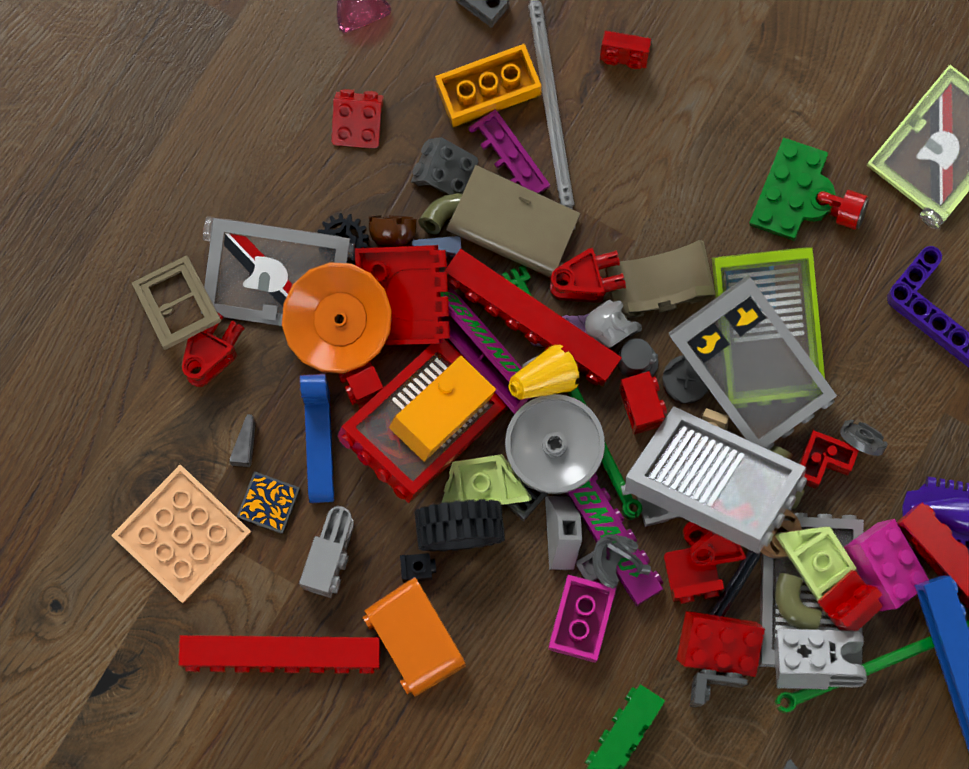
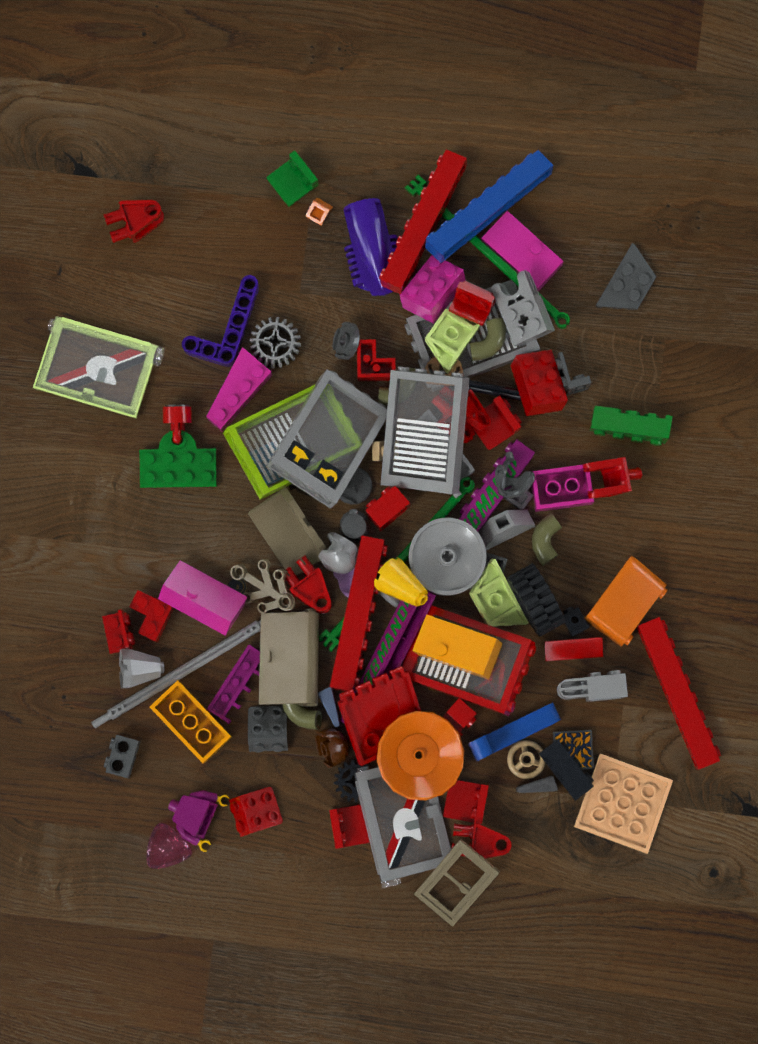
camera: 110 degrees left, 5 degrees up
none -> light grey cone [119,649,164,689]
none -> red brick [129,590,174,643]
none -> dark pink brick [158,560,247,636]
none -> magenta torso [168,790,230,852]
none -> dark pink wedge [206,347,272,432]
none -> black tile [228,578,247,594]
none -> dark tan plant [230,559,296,614]
none -> light grey gear [250,317,301,368]
none -> red bracket [329,805,370,849]
none -> red bracket [443,780,489,824]
none -> dark pink brick [481,211,563,291]
none -> tan piece [507,740,545,779]
none -> olive cylinder [532,513,562,566]
none -> black wedge [539,739,594,801]
none -> red slope [544,637,603,661]
none -> red piece [582,457,642,499]

